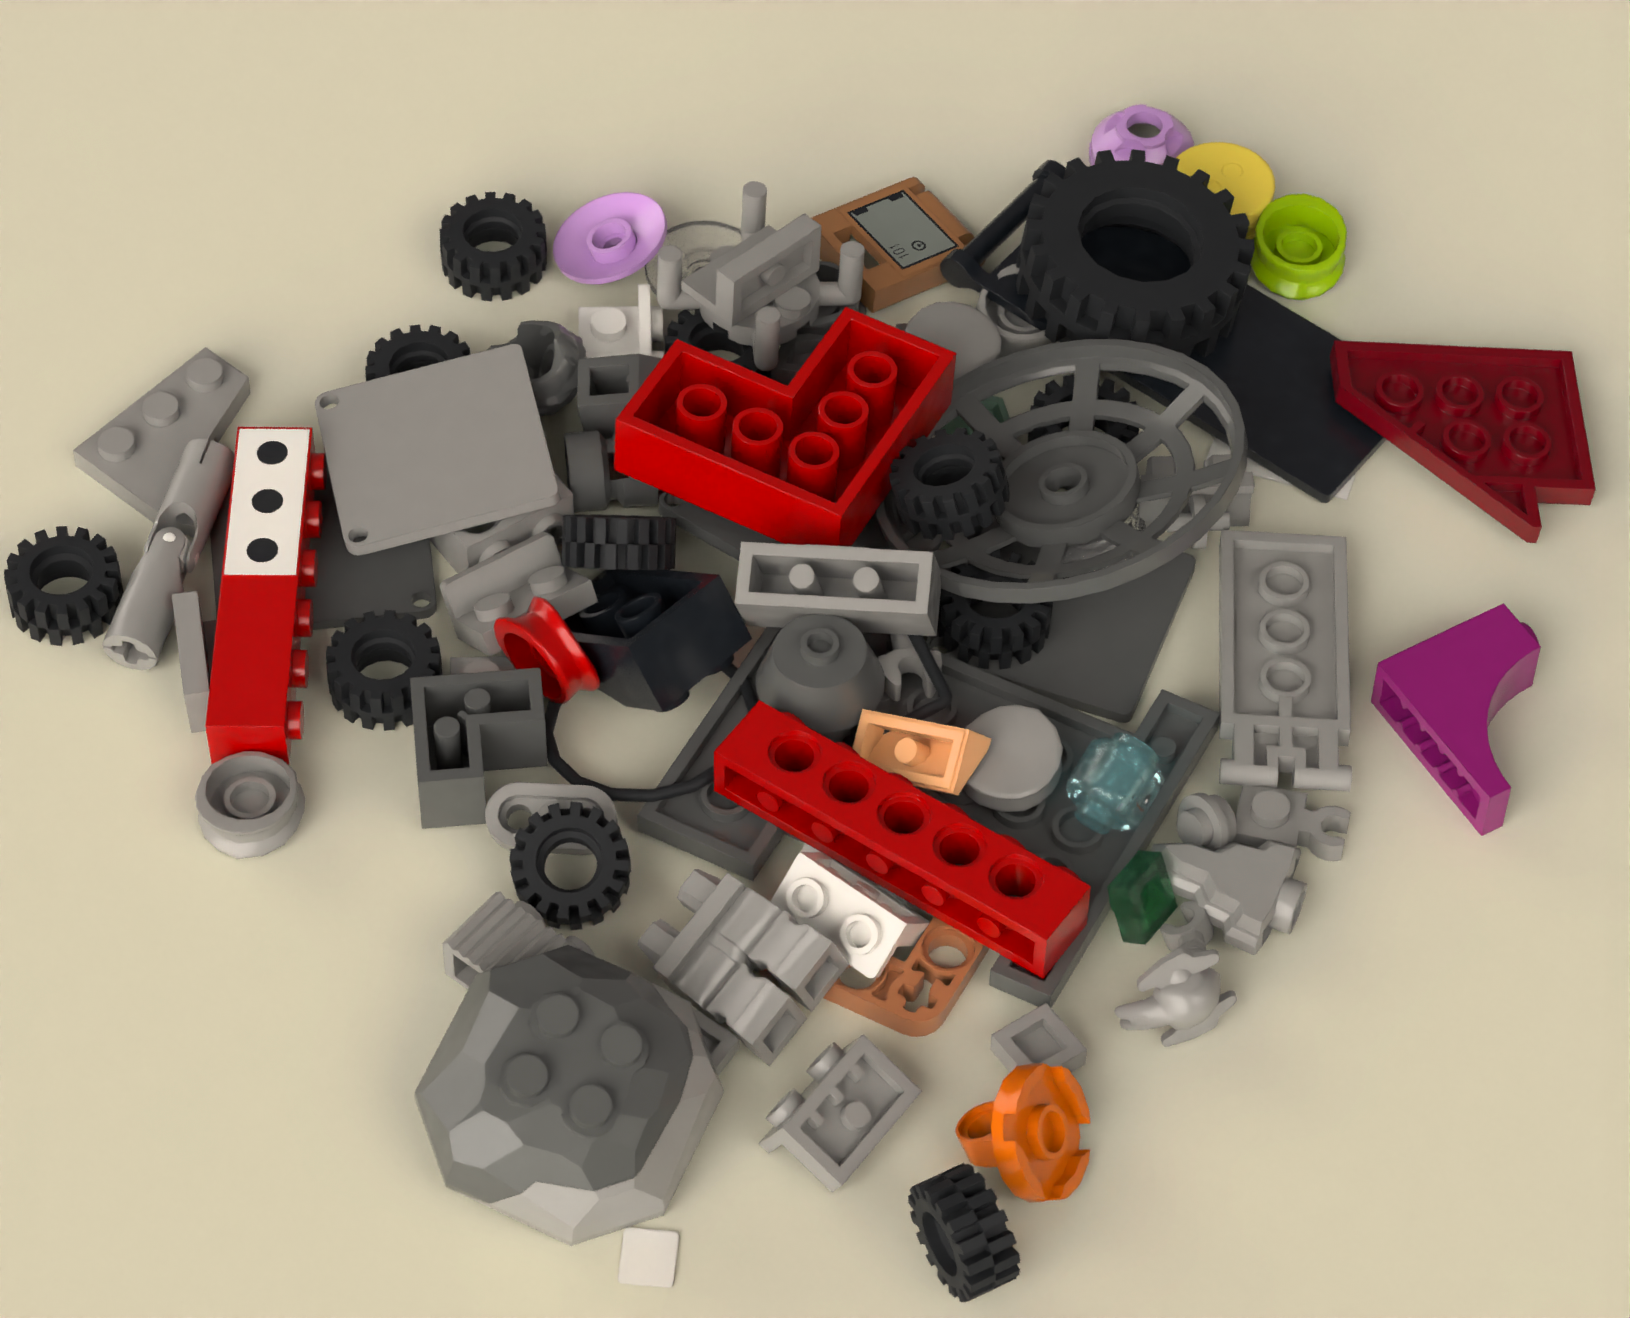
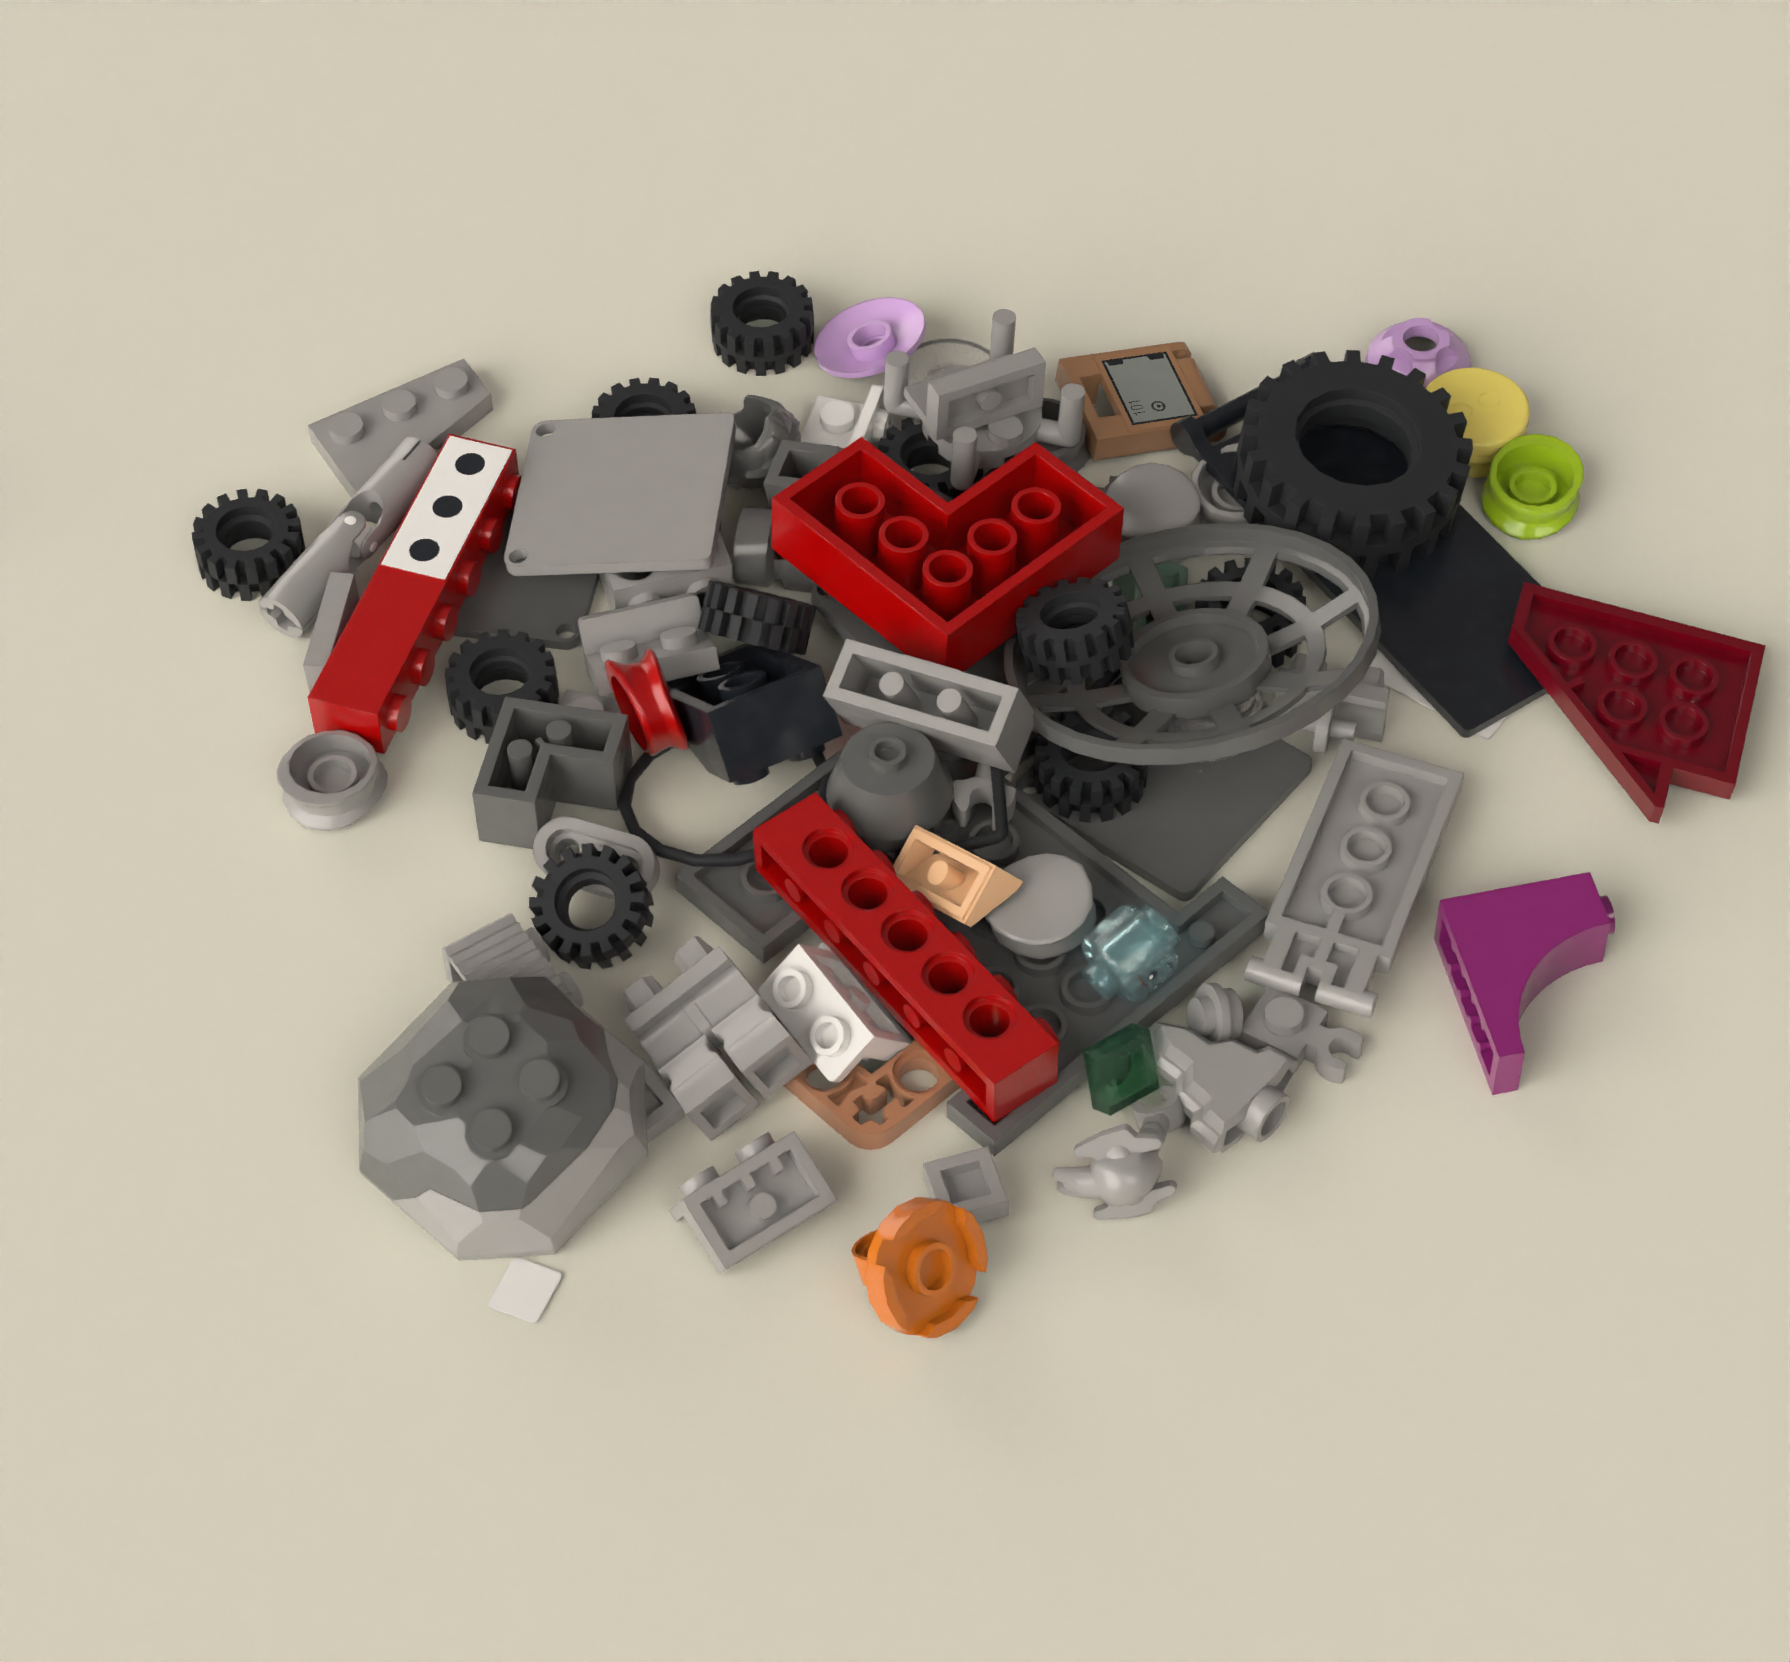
camera: 20 degrees right, 0 degrees up
black tyre [908,1163,1020,1303] -> none

